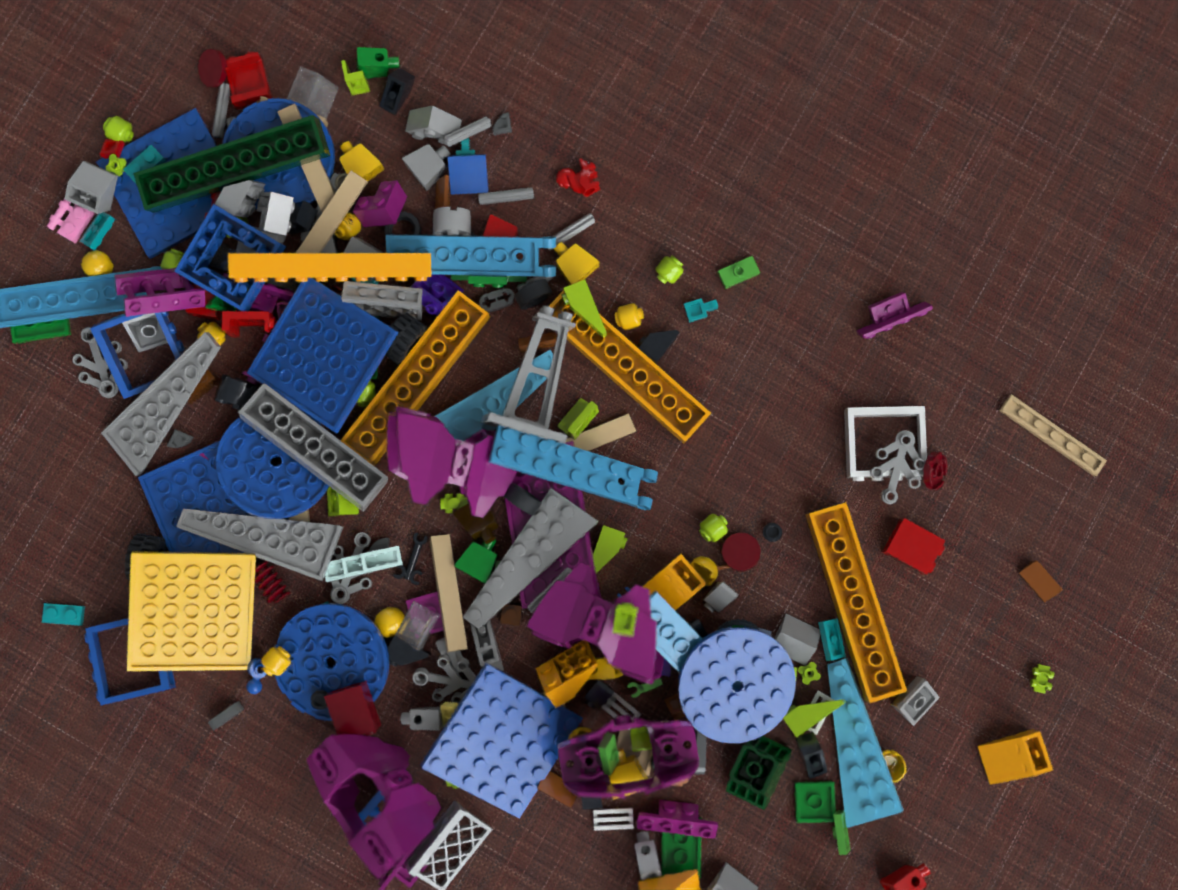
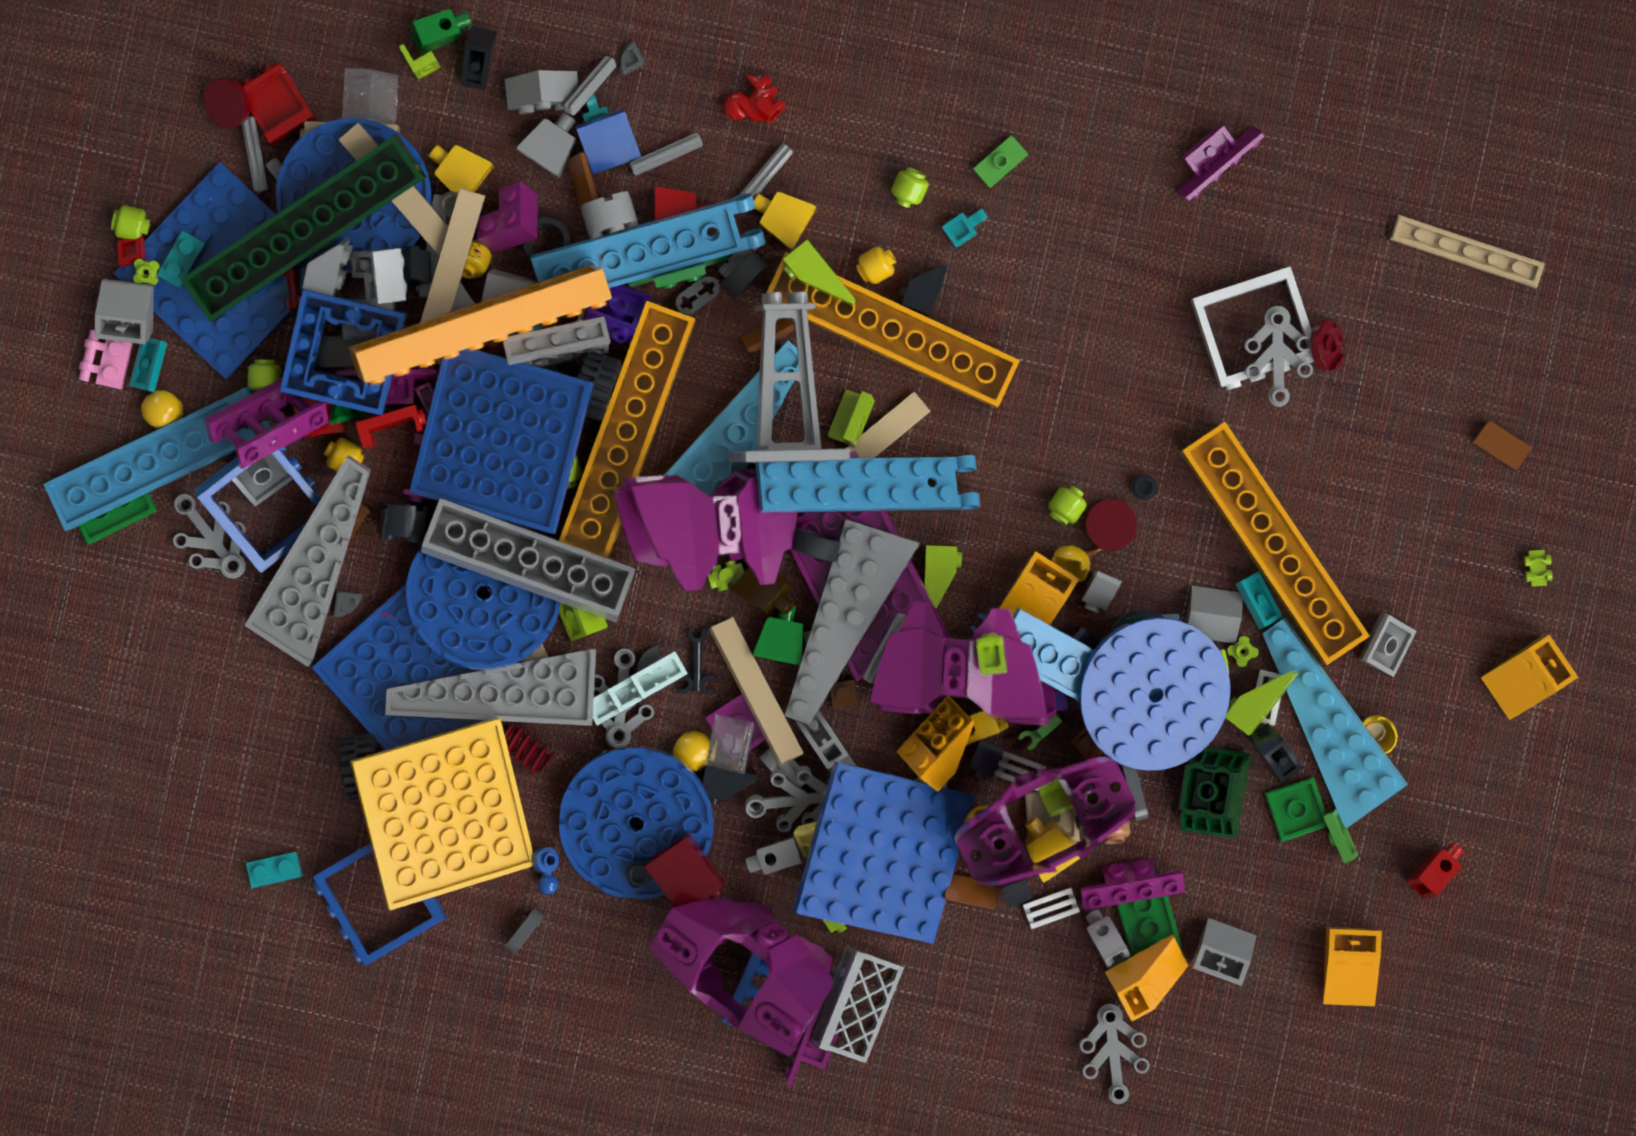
camera: 20 degrees left, 5 degrees up
yellow head [261,646,291,676] -> none
bright green plate [598,732,620,776] -> none
red panel [882,518,945,575] -> none

